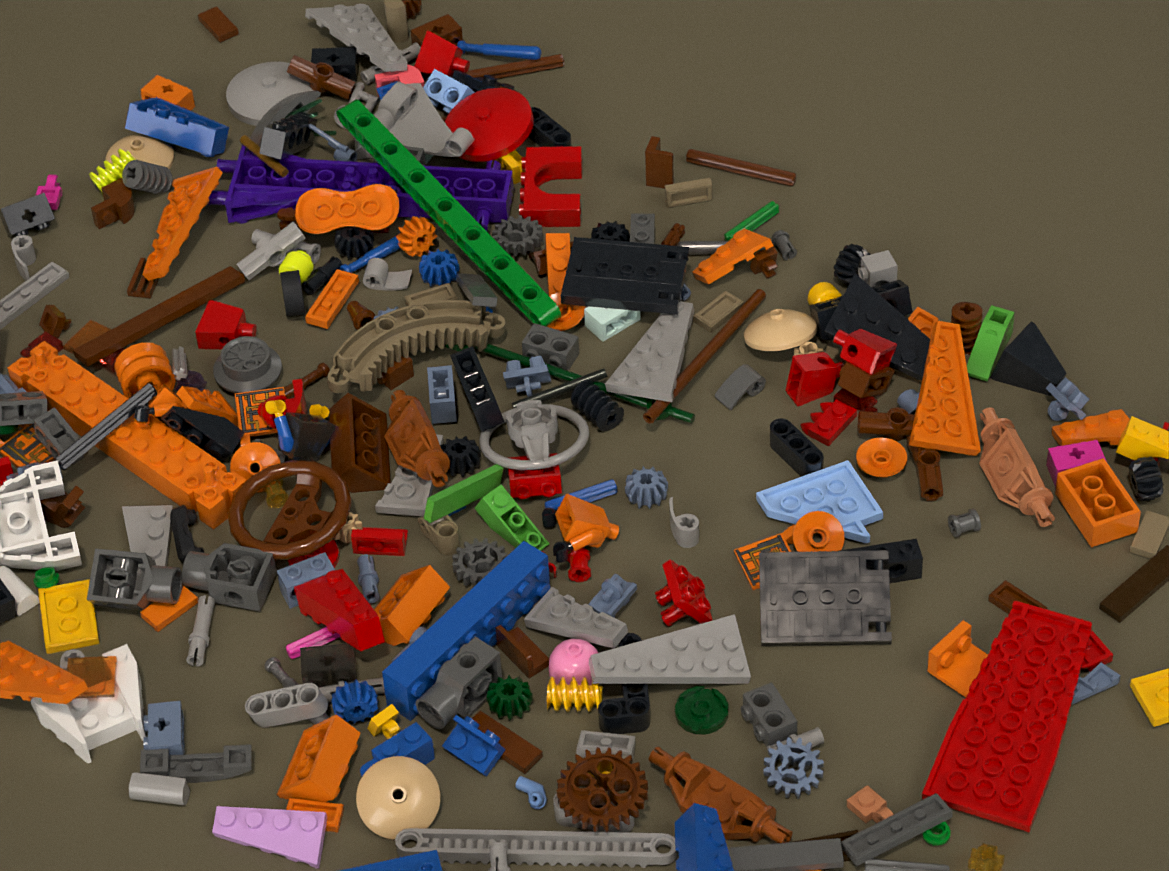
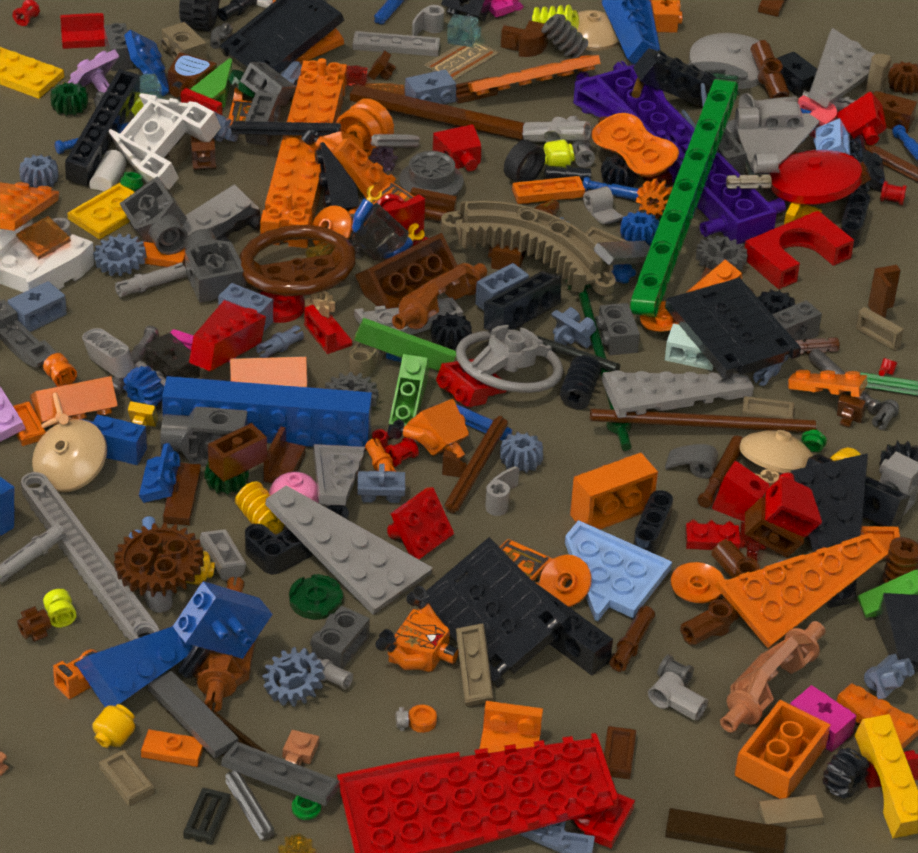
camera: 50 degrees right, 5 degrees down
none -> light nougat plant [42,393,74,428]
none -> orange wheel [43,353,77,387]
none -> sand blue gear [93,234,147,276]
none -> blue piece [173,581,273,679]
none -> reddish brown brick [208,423,267,482]
none -> orange pin [365,439,396,472]
none -> orange torso [375,586,459,672]
none -> light grey piece [395,707,409,731]
none -> sand blue brick [405,69,456,104]
none -> orange tile [408,705,437,733]
none -> reddish brown tile [410,187,457,212]
none -> sticker [424,37,499,80]
none -> reddish brown tile [442,450,467,478]
none -> reddish brown axle [444,416,508,514]
none -> clear light blue brick [448,14,481,47]
none -> dark tan tile [456,623,495,707]
none -> orange brick [570,452,658,530]
none -> reddish brown pin [610,606,655,672]
none -> light grey piece [648,672,709,721]
none -> reddish brown piece [697,435,743,508]
none -> dark tan axle [726,175,772,189]
none -> green plate [801,430,827,452]
none -> red hand [879,358,898,376]
none -> red bush [880,181,907,206]

